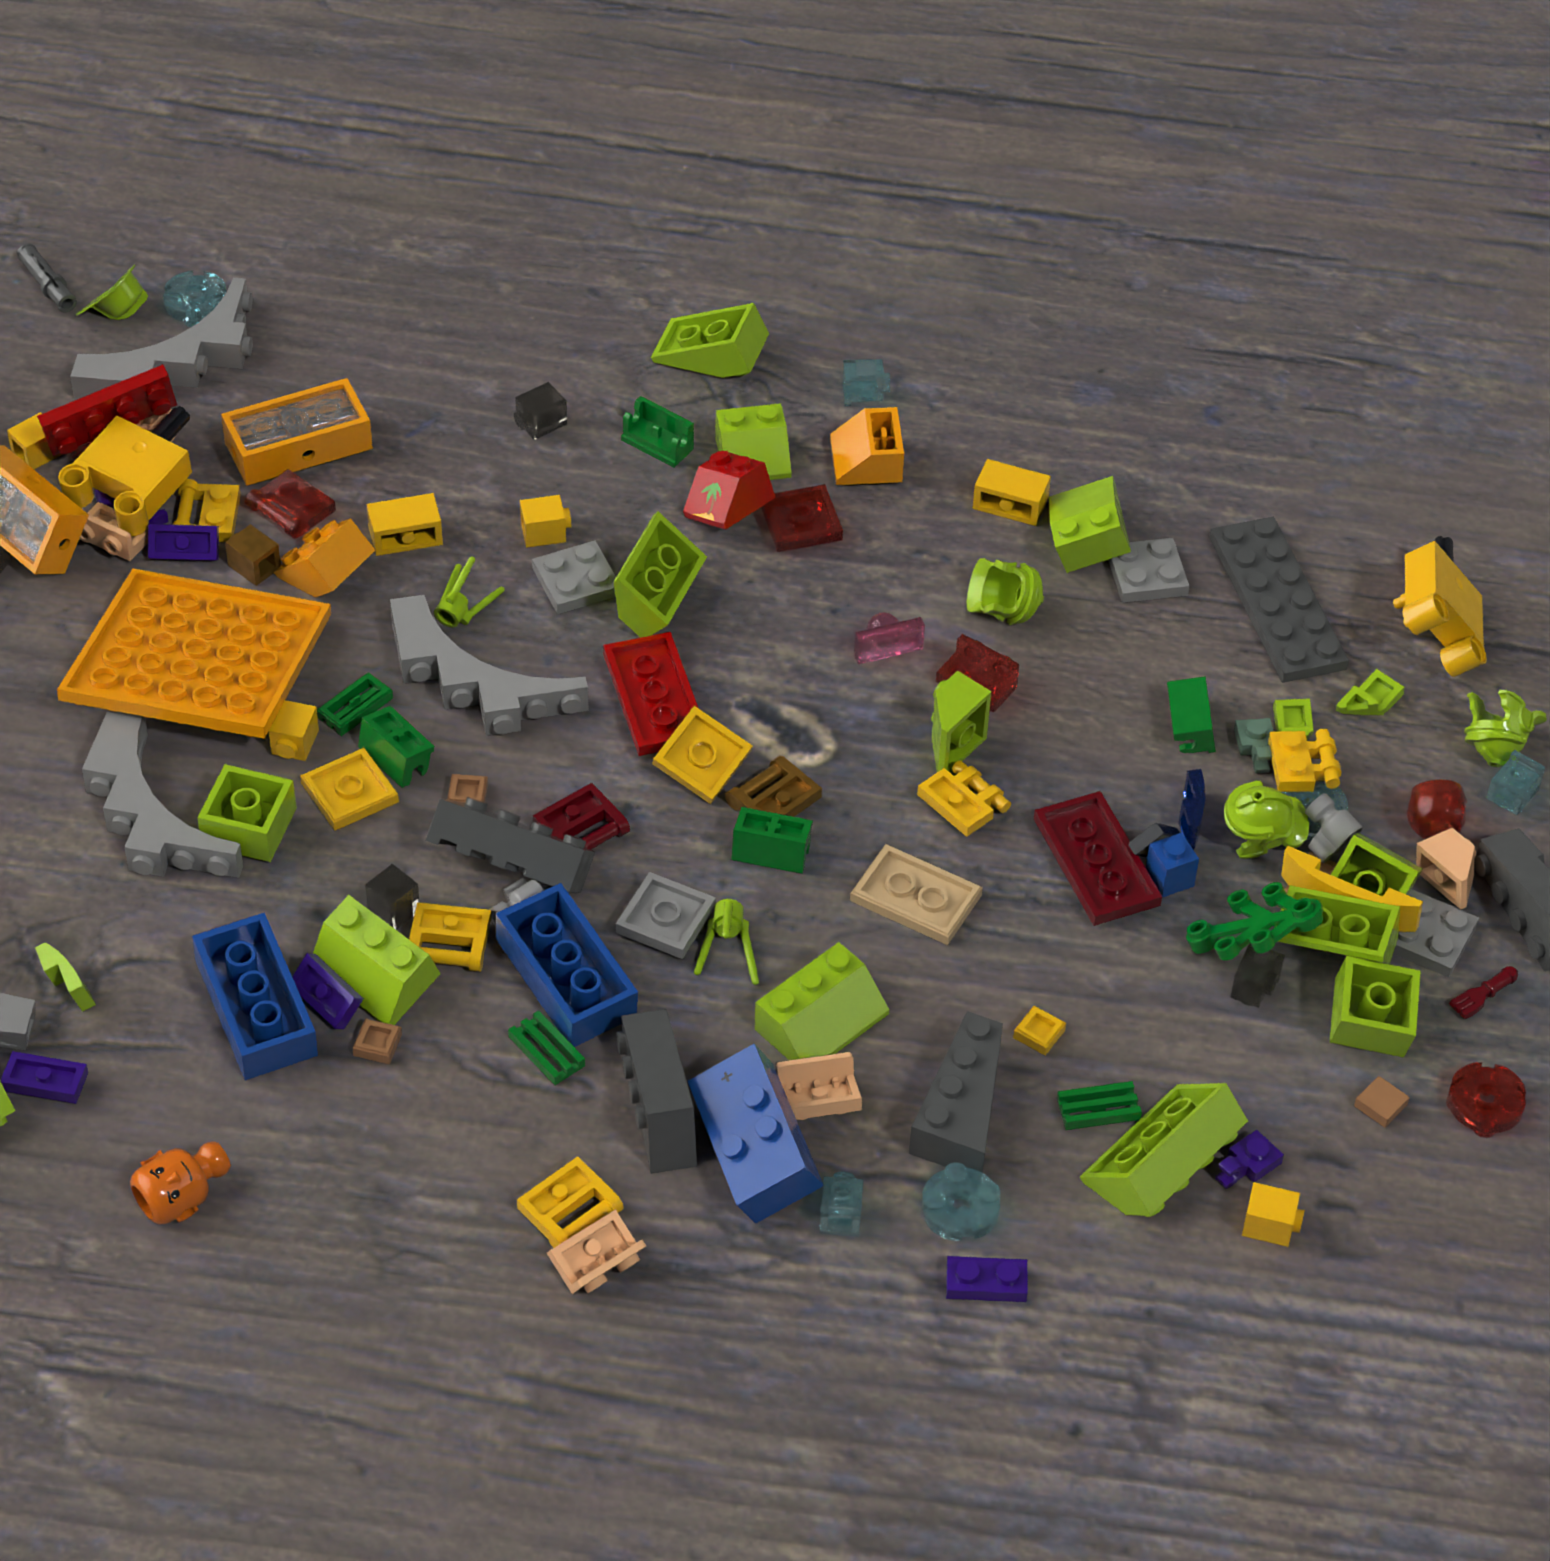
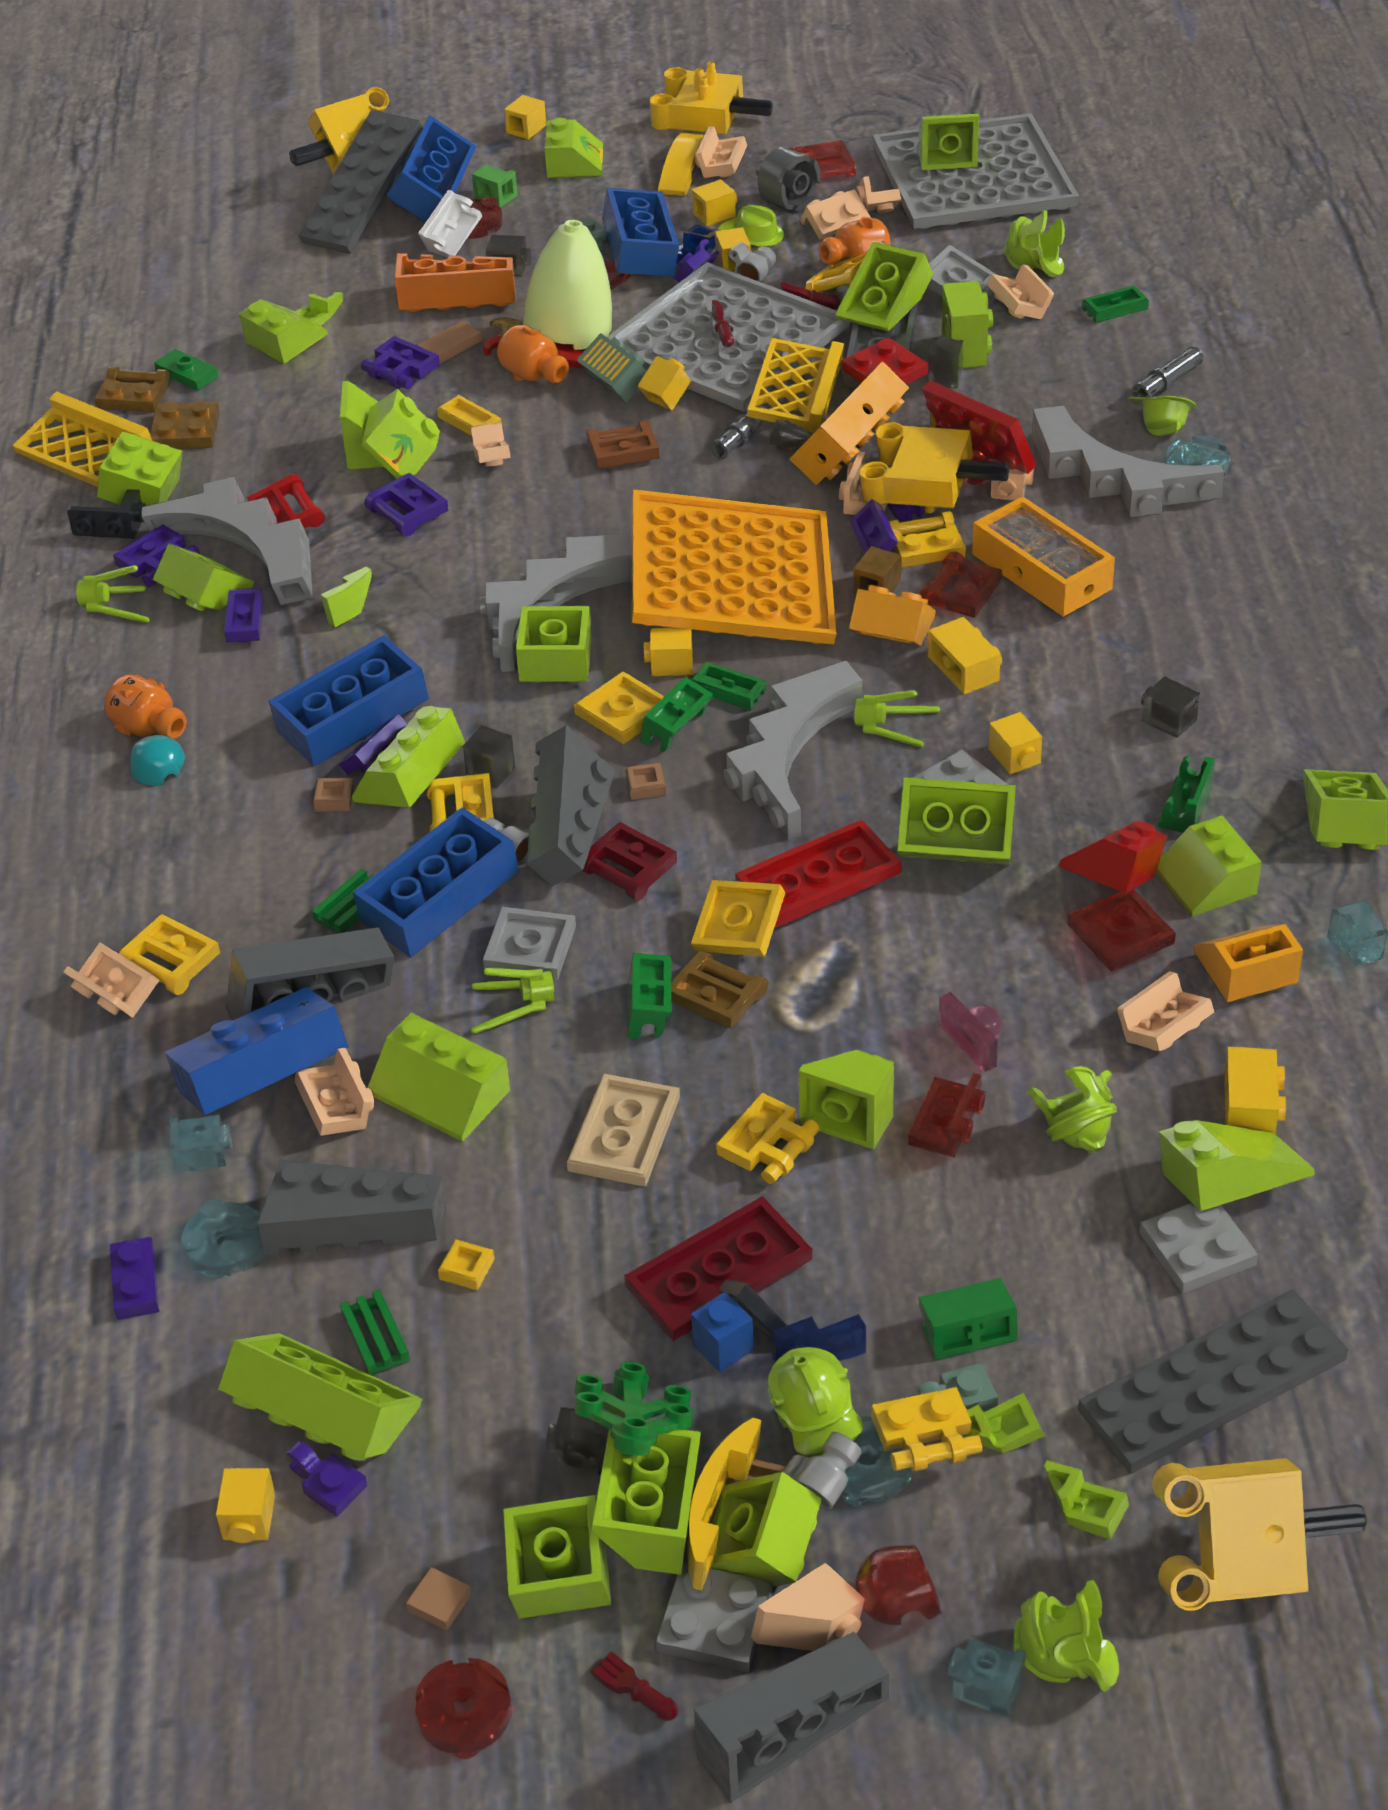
camera: 80 degrees right, 5 degrees down
none -> teal hair [130,735,186,786]
none -> light nougat bracket [1117,971,1214,1051]

